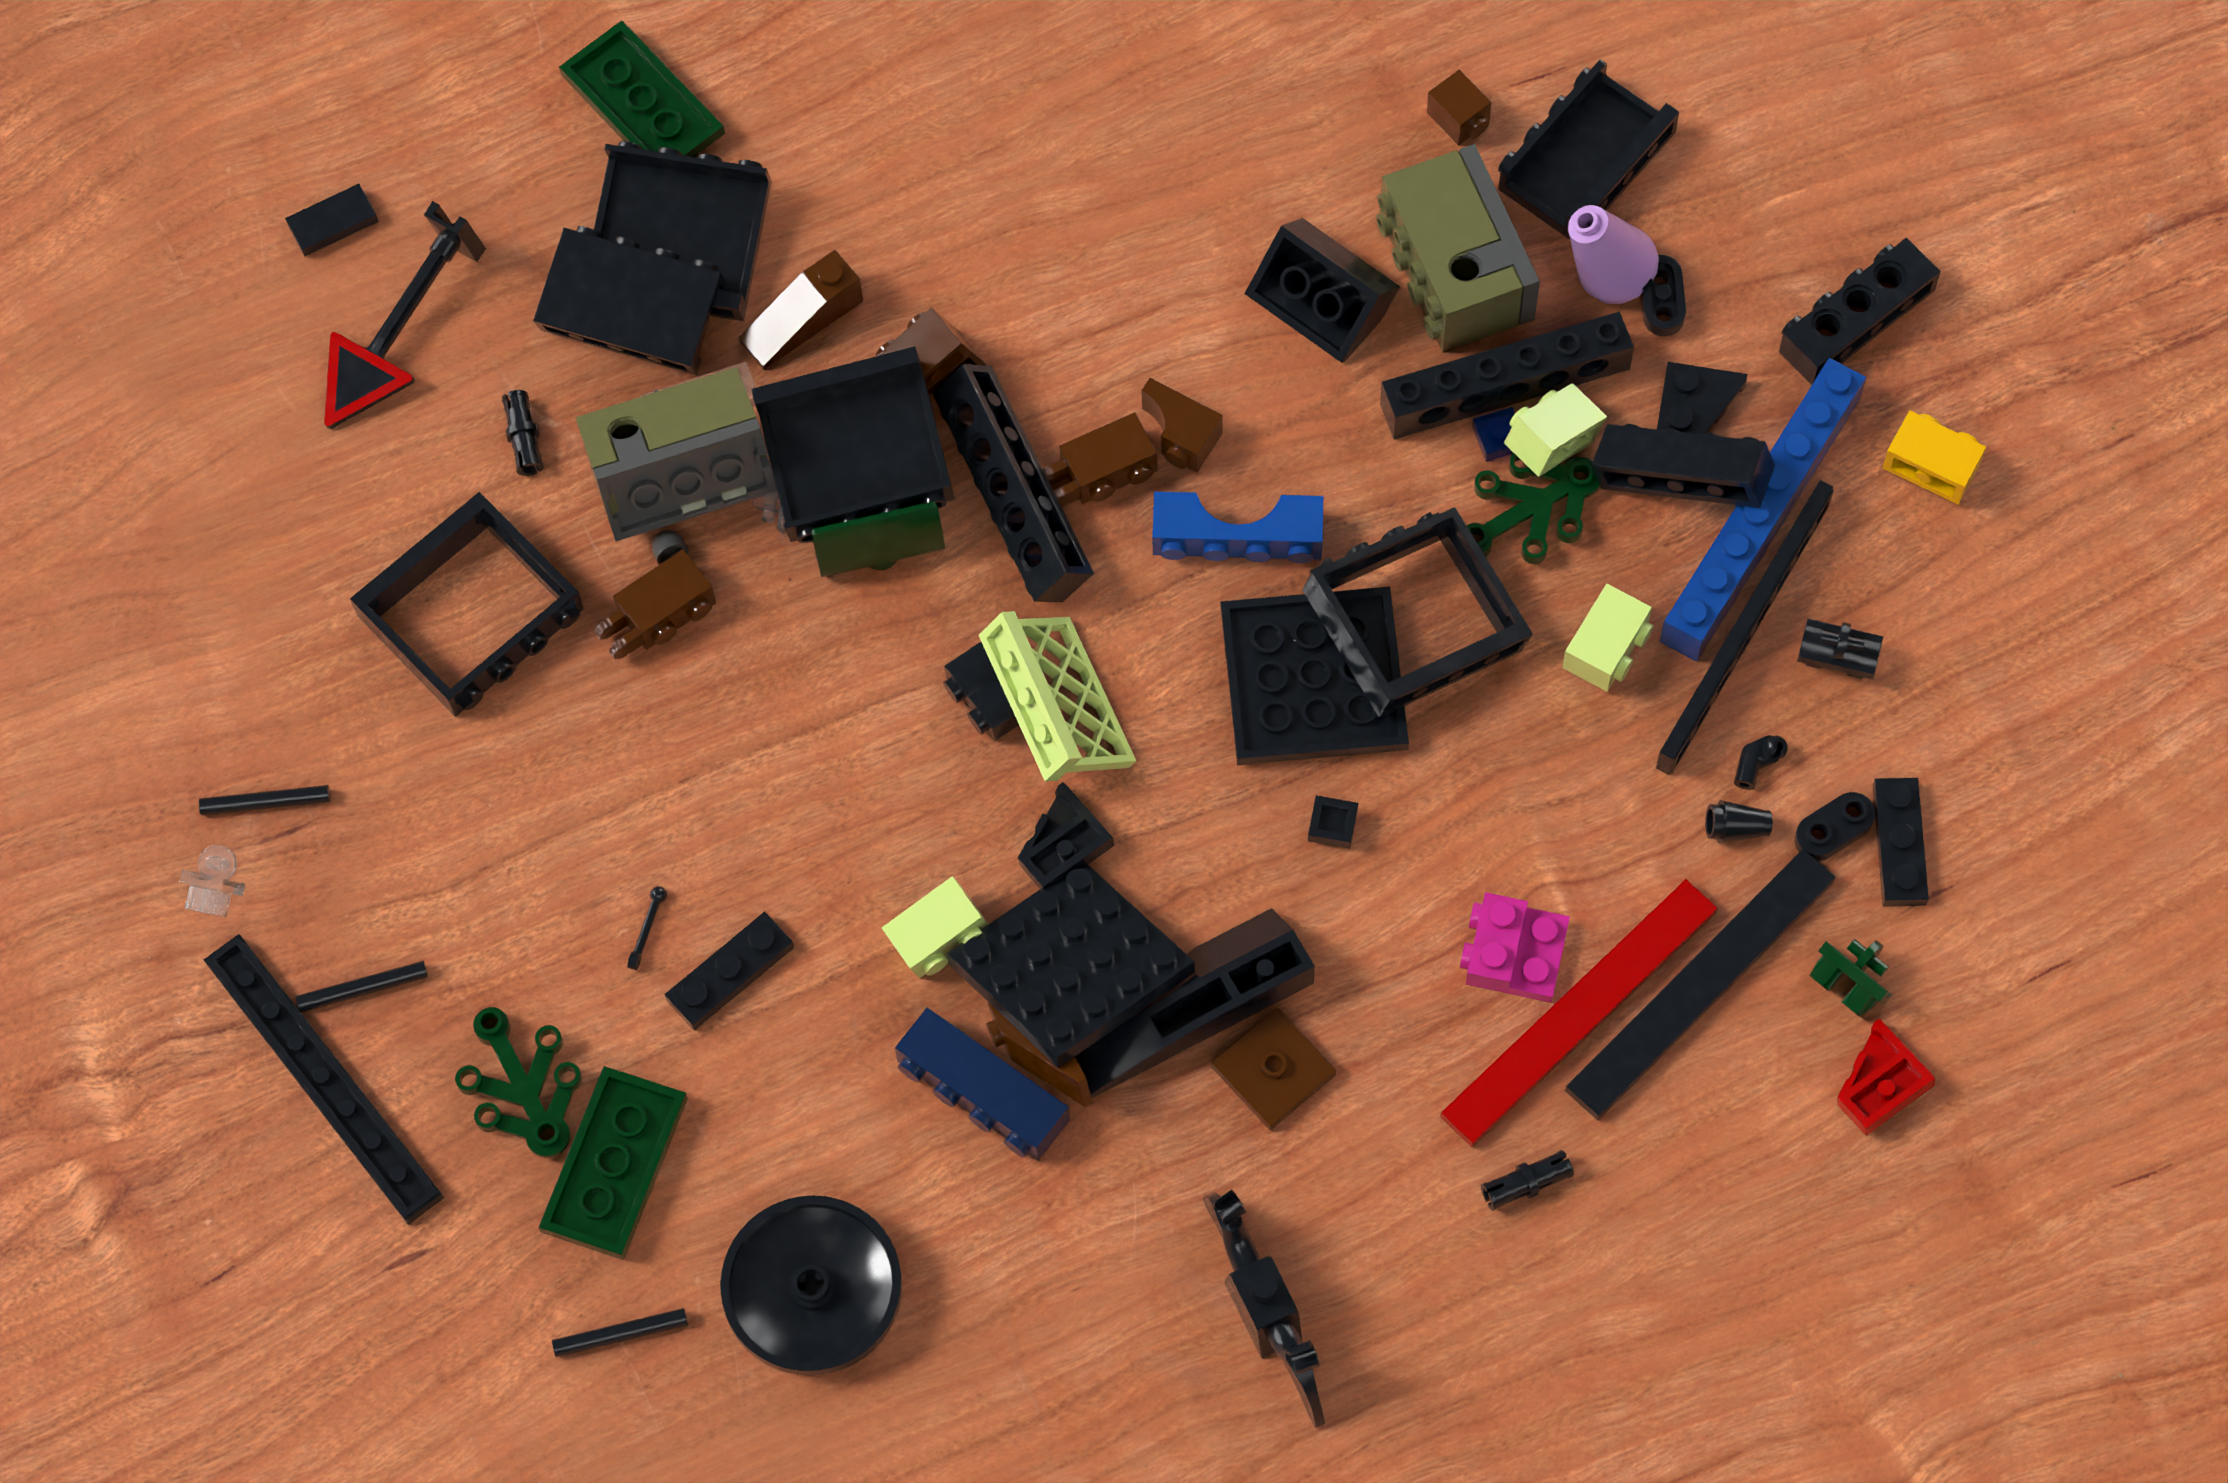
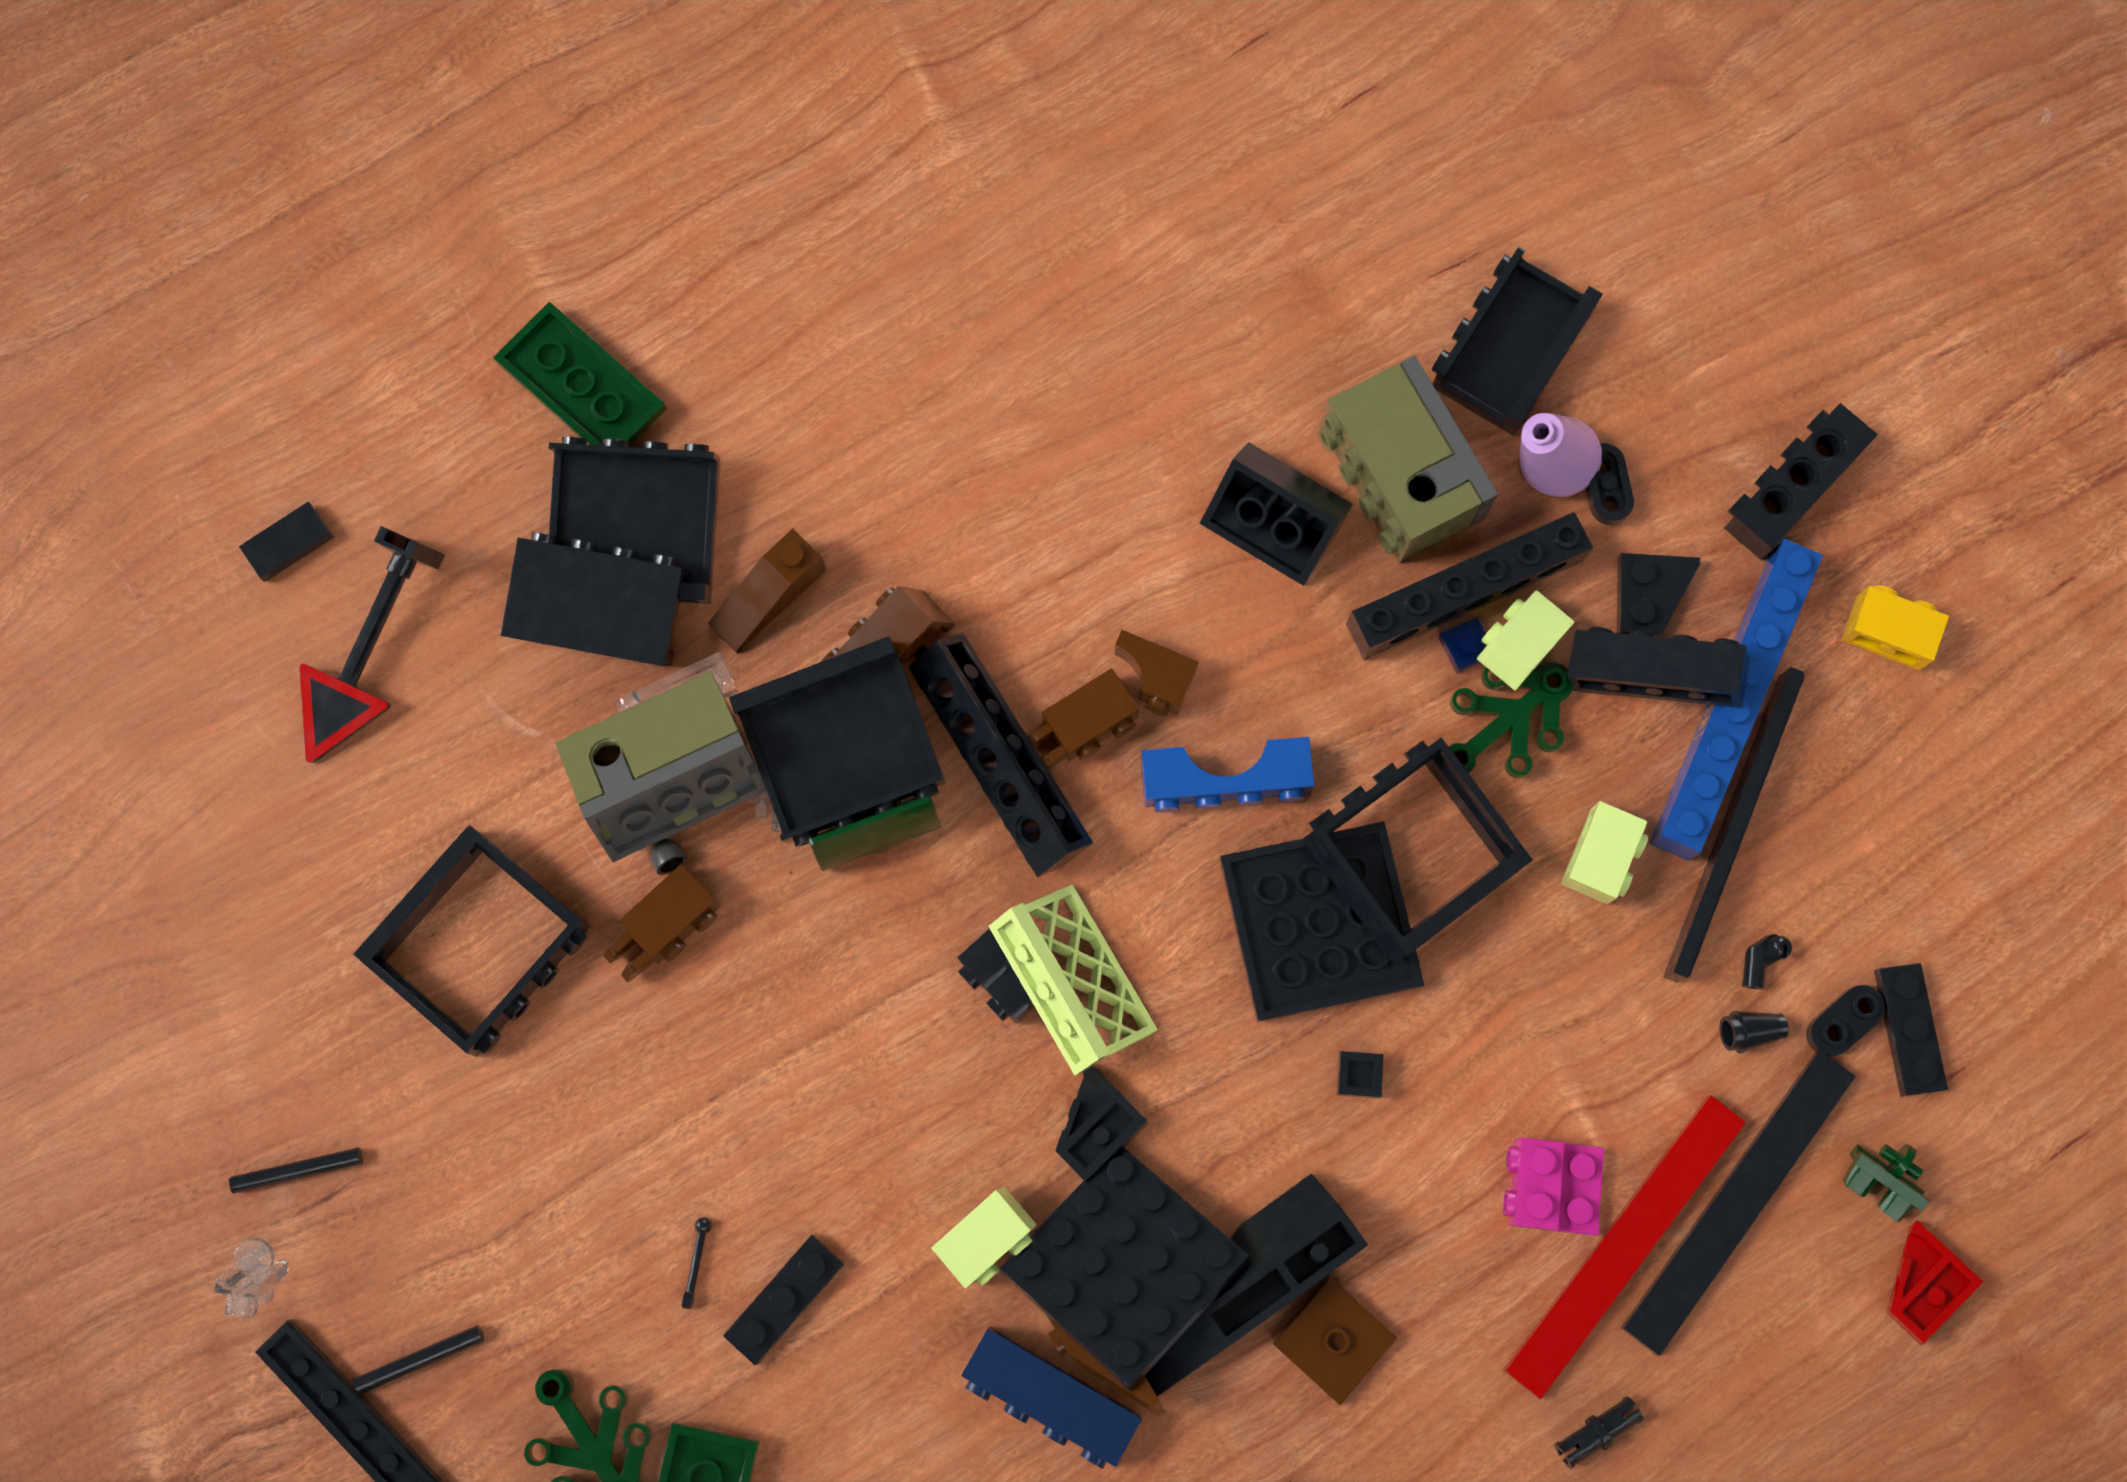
camera: 10 degrees left, 10 degrees up
black pin [502,390,544,476] -> none
reddish brown brick [1427,69,1491,145] -> none
black hips [1797,618,1883,680] -> none

